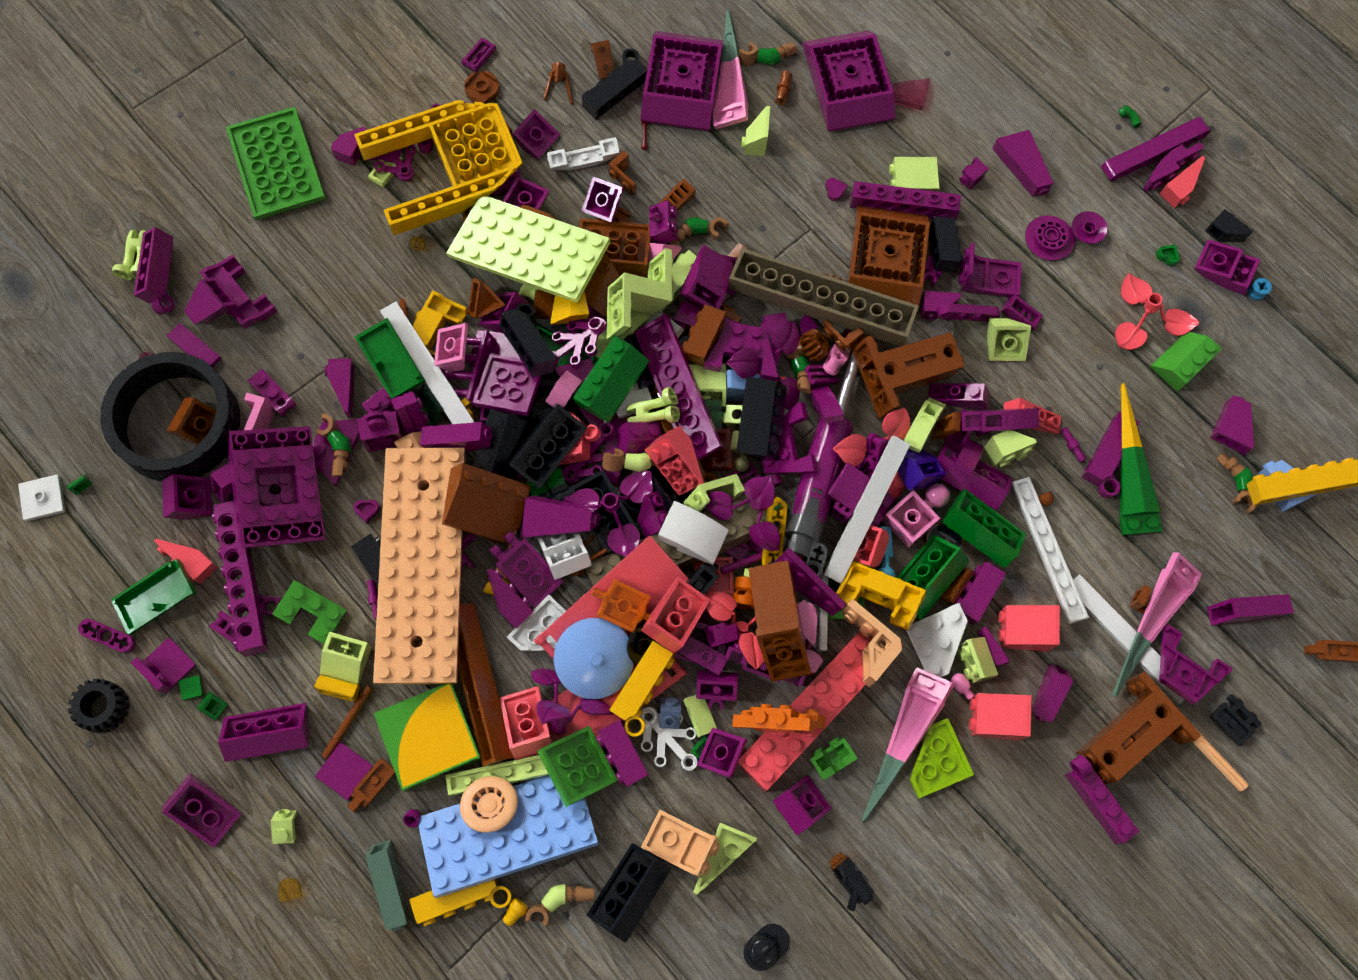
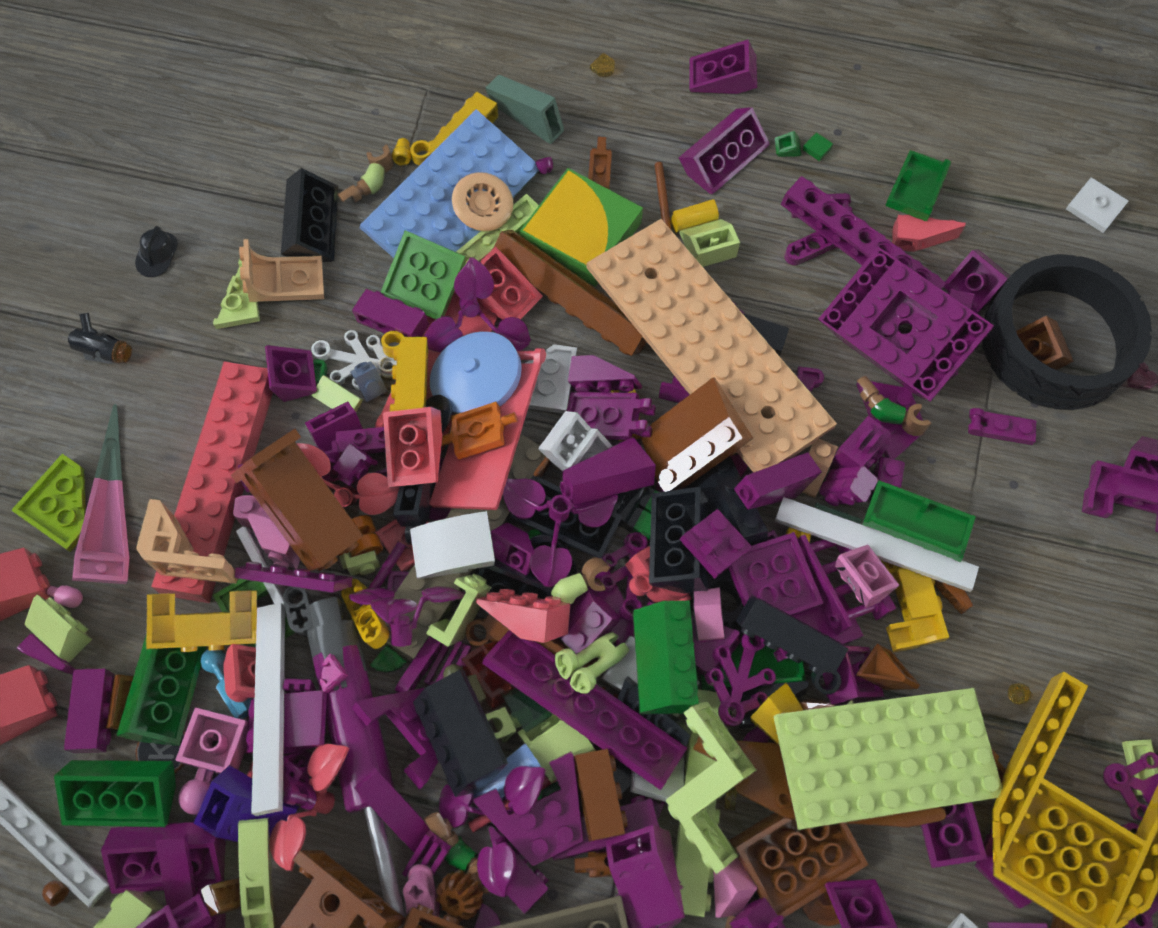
camera: 150 degrees right, 5 degrees down
green slope [66,474,92,495] -> none
black tyre [68,679,130,733] -> none
magenta beam [78,619,136,654] -> none
magenta bracket [131,638,196,694] -> none
magenta tile [166,323,222,368] -> none
bright pink panel [244,393,275,430] -> none
yellowish green bracket [271,809,297,844] -> none
bright green plate [272,580,347,644] -> none
magenta tile [315,742,373,801] -> none
magenta slope [325,359,355,418] -> none
orange bracket [732,704,826,734] -> none
magenta slope [772,775,832,835] -> none
bright green cylinder [810,736,858,781] -> none
white plate [906,603,968,677] -> none
none -> dark pink tile [320,654,348,693]
none -> magenta hinge [680,509,752,578]

